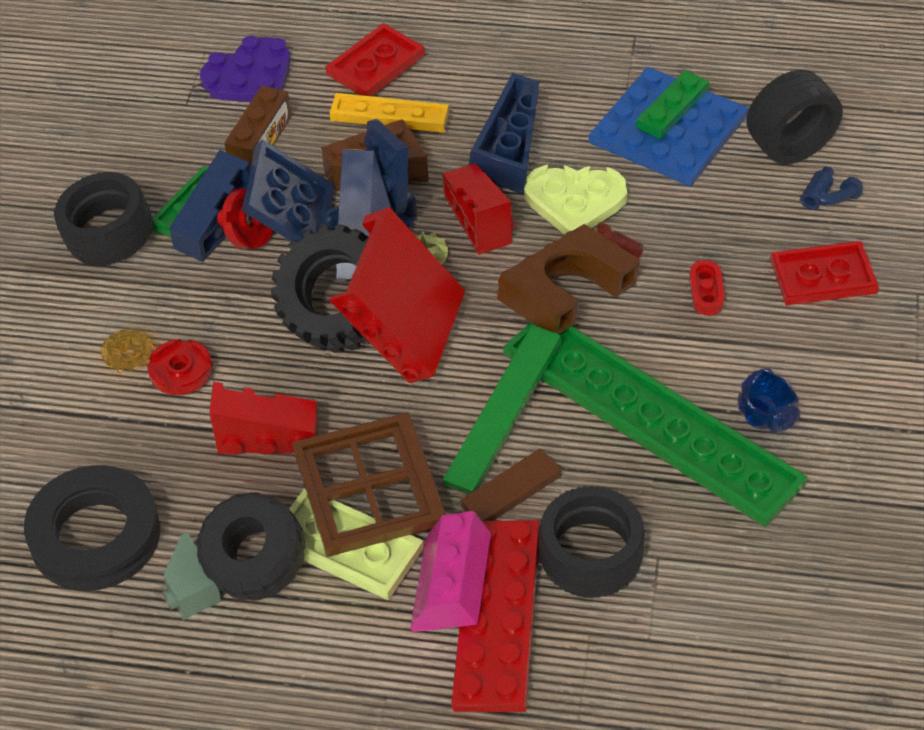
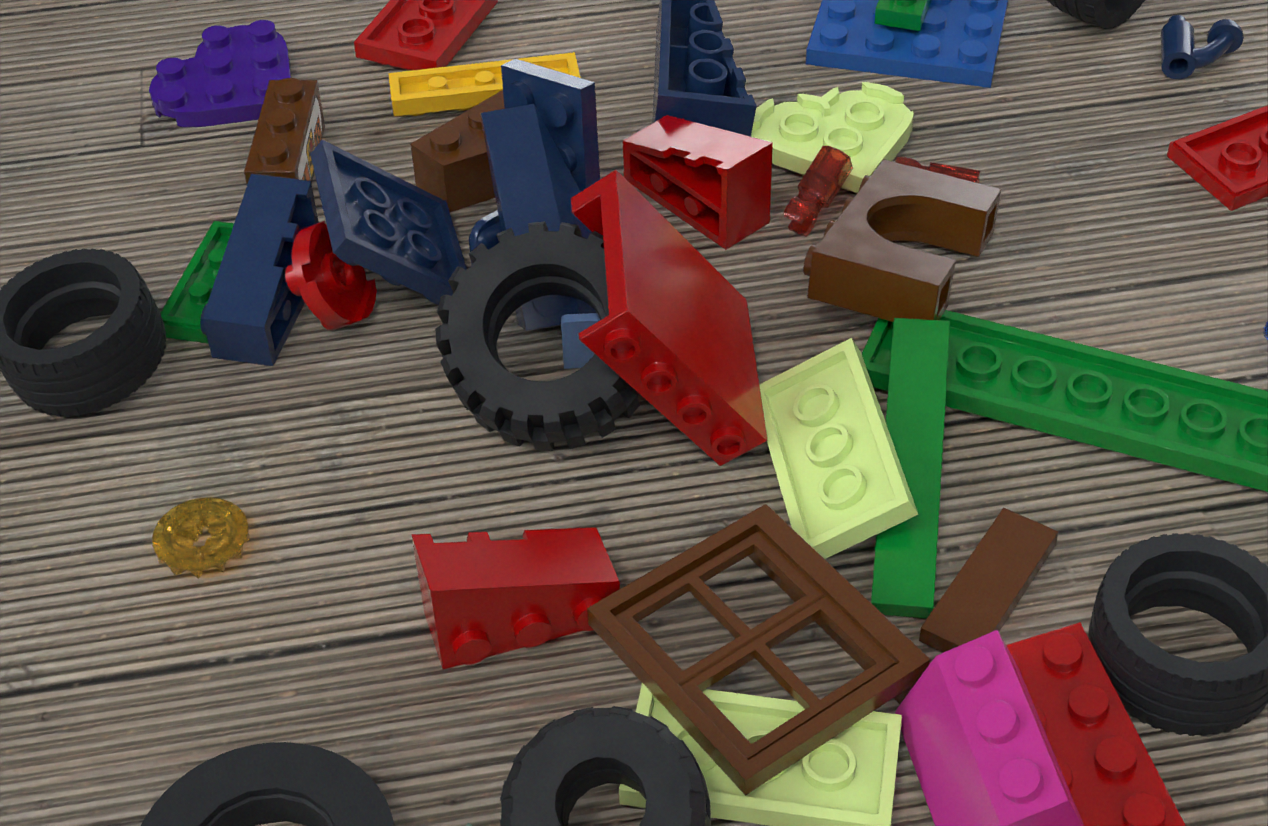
camera: 20 degrees left, 5 degrees down
red plate [147,339,212,395] -> none
red plate [689,260,725,316] -> none
none -> yellowish green plate [759,338,918,559]
none -> clear red bar [783,146,853,237]

